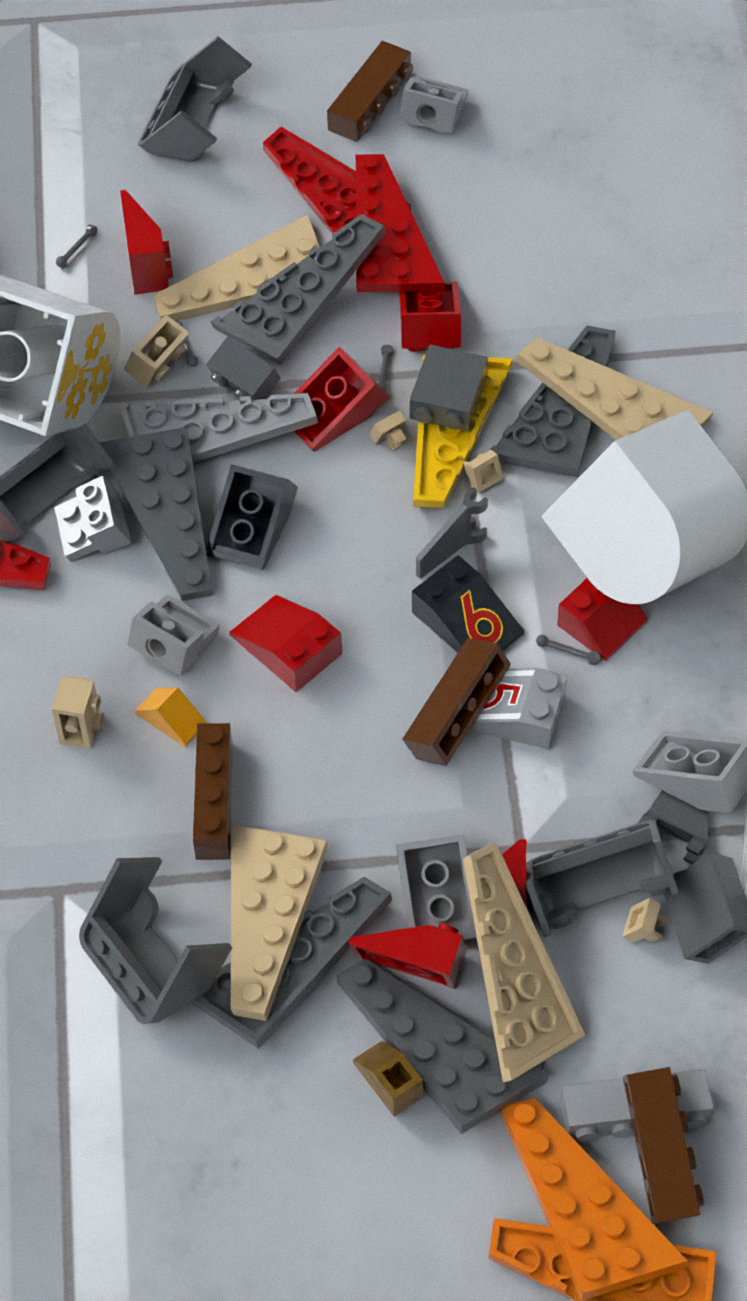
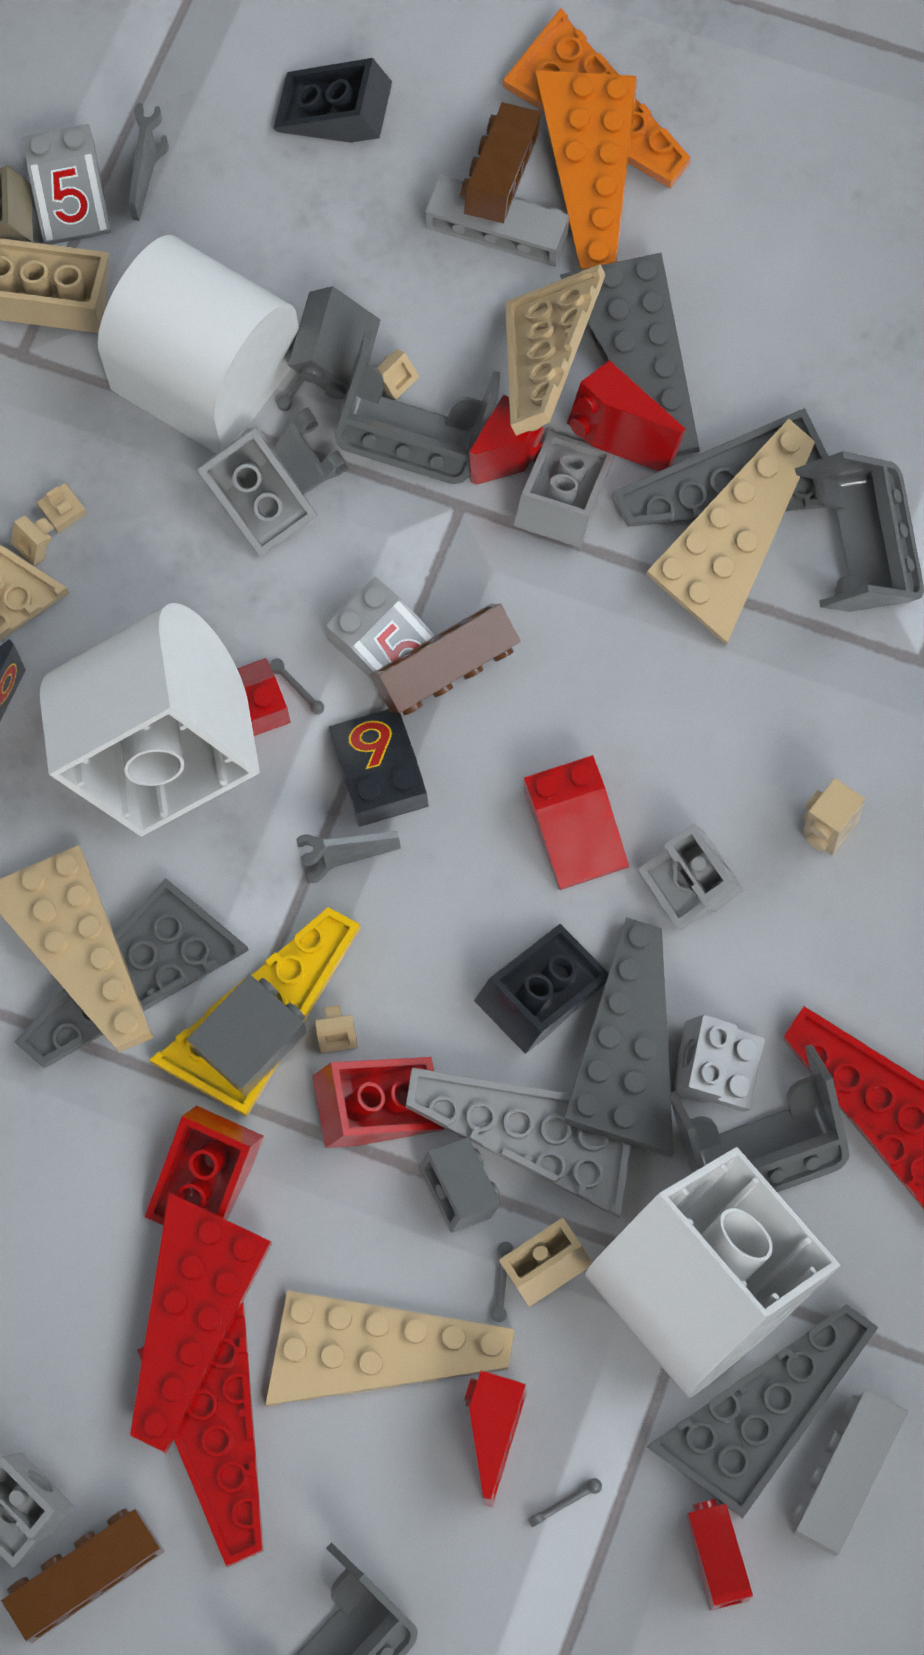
camera: 150 degrees left, 15 degrees up
light orange slope [135,687,206,747] -> none
reddish brown brick [193,723,233,860] -> none
dark grey wing [211,214,386,365] -> none
pearl gold slope [353,1041,423,1116] -> none
dark grey hinge [378,345,393,391] -> none
tan tile [464,450,504,493] -> none

